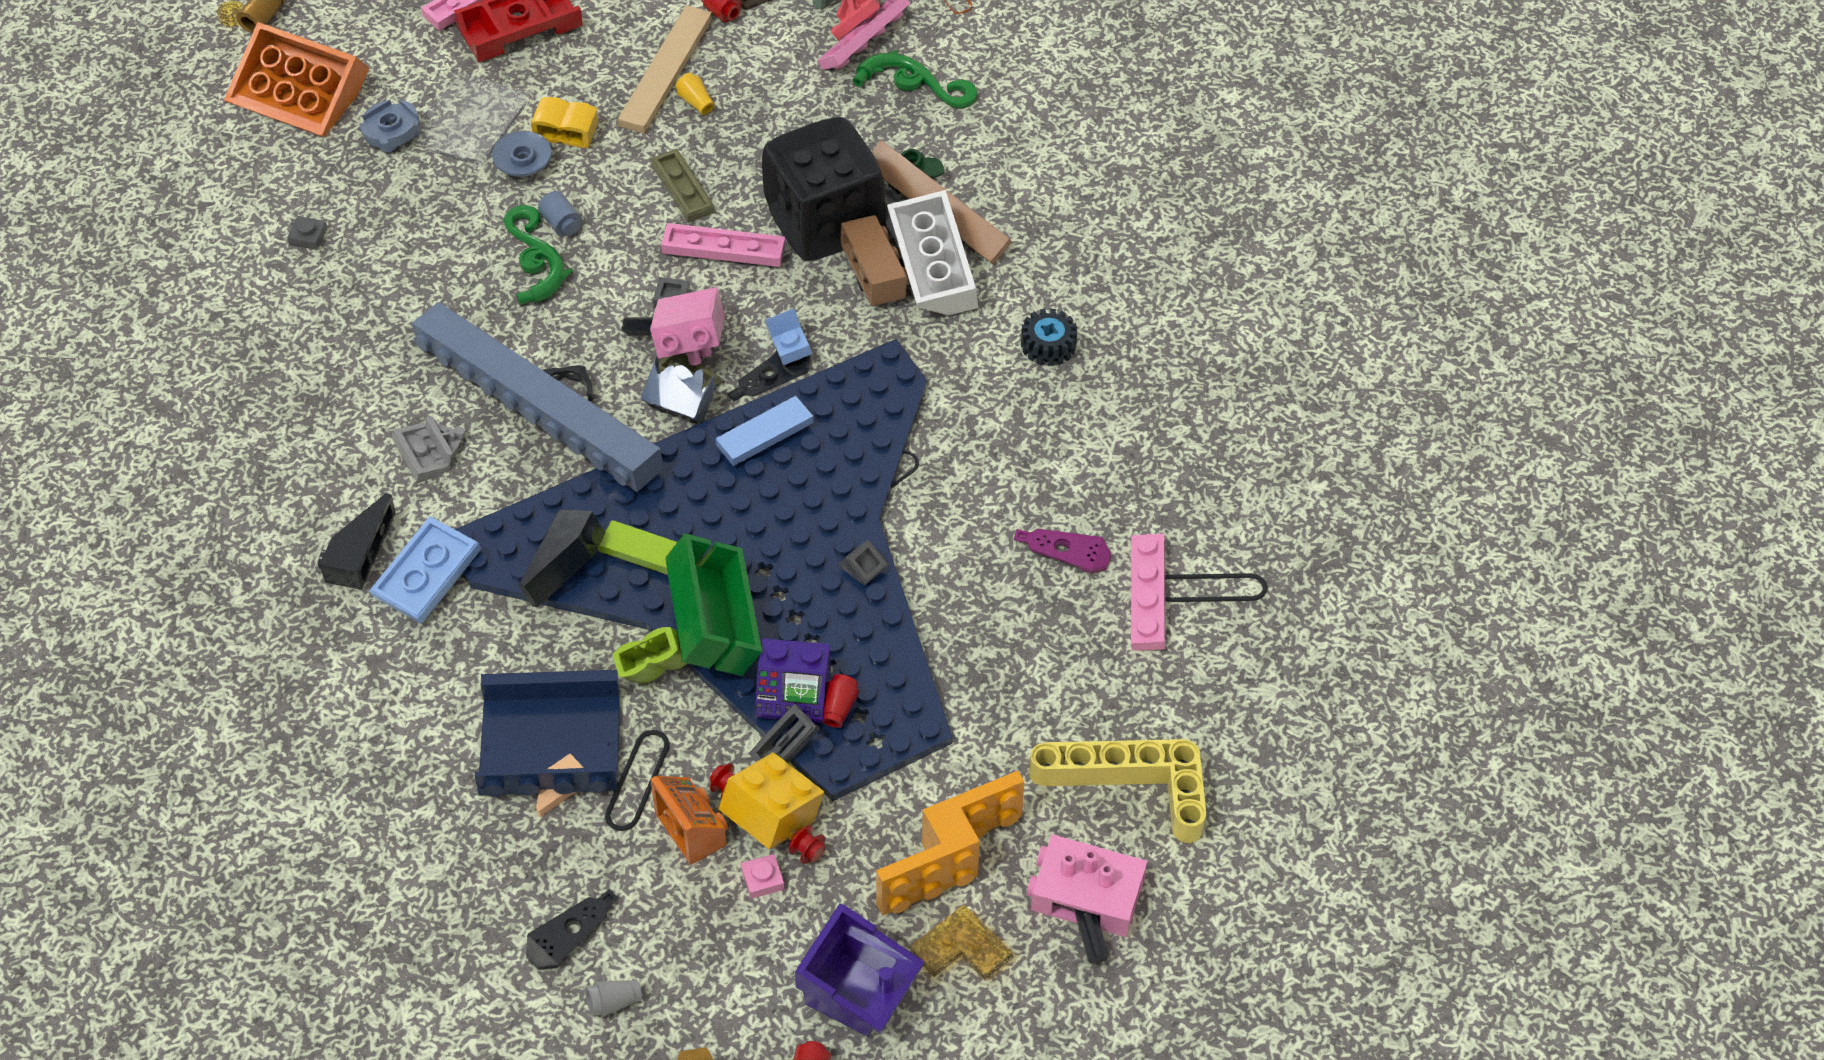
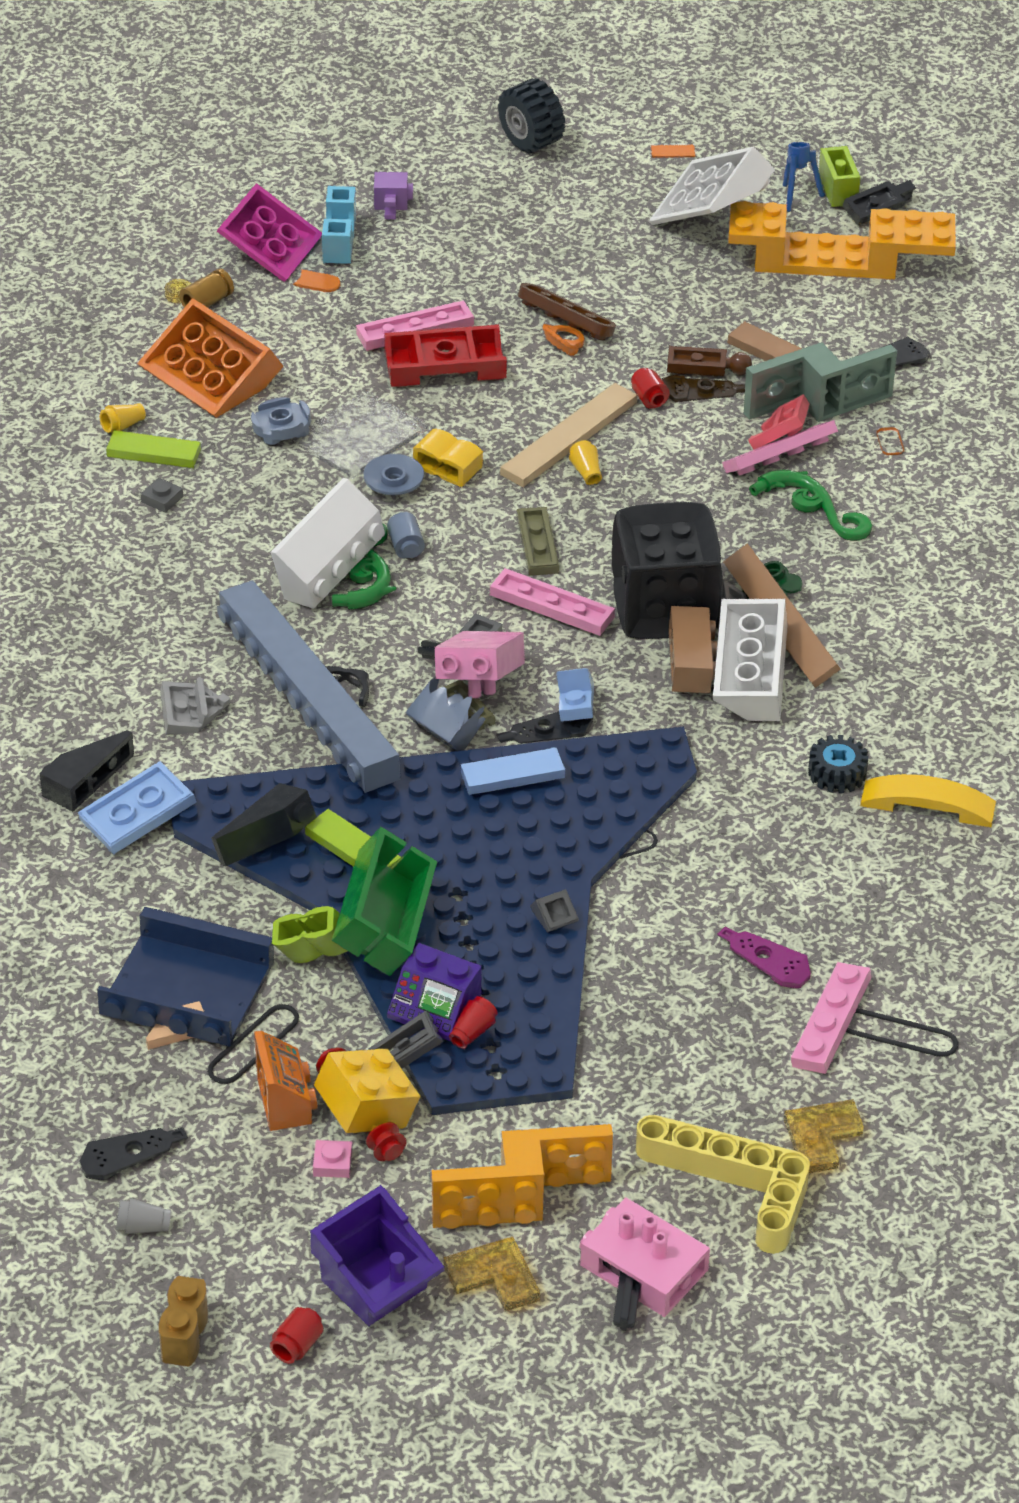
camera: 20 degrees right, 10 degrees down
none -> yellow cone [99,403,146,433]
none -> lime tile [106,430,201,468]
none -> white slope [271,478,385,609]
none -> clear yellow plate [784,1099,864,1173]
none -> yellow slope [860,774,996,828]

